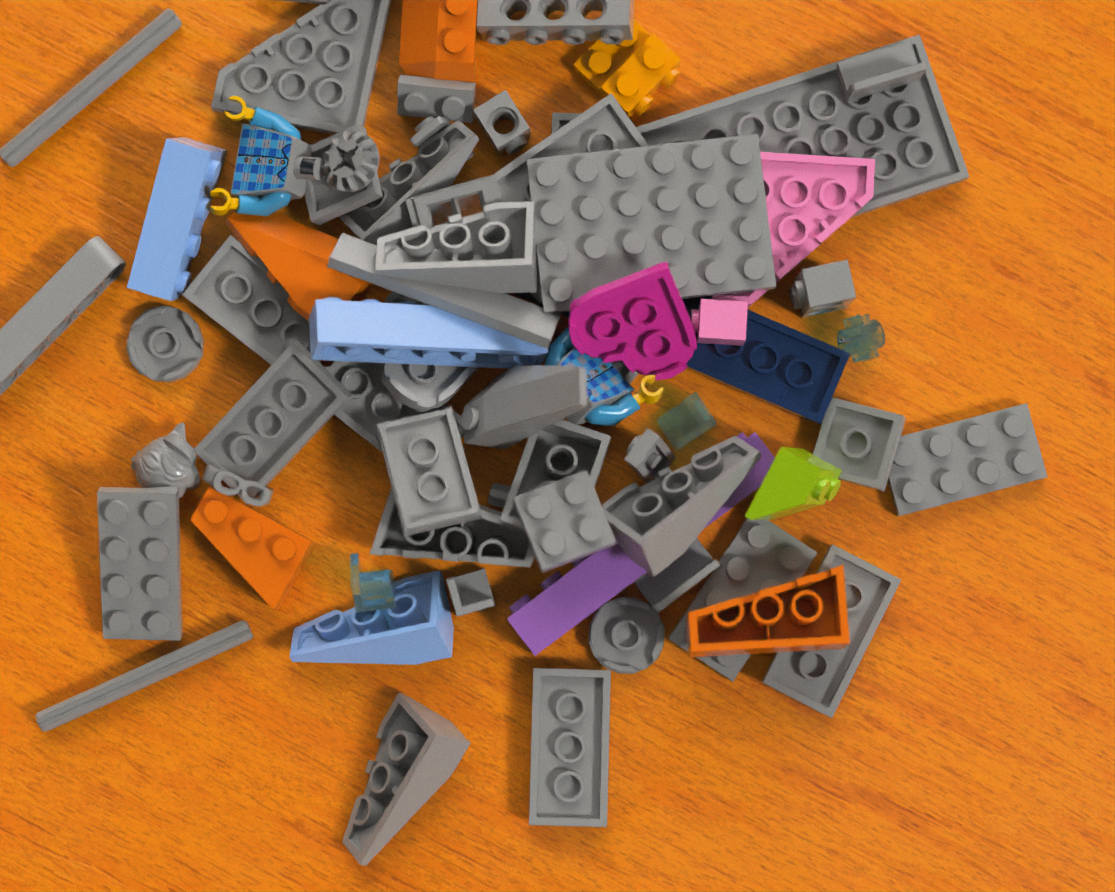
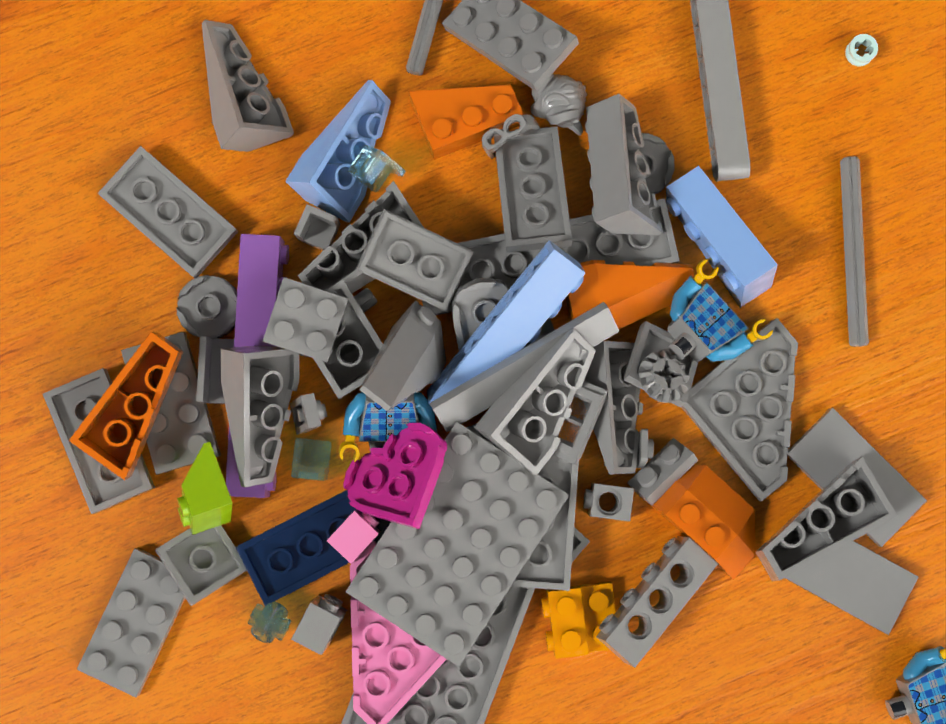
camera: 130 degrees right, 0 degrees up
none -> light grey wedge [585,94,663,235]

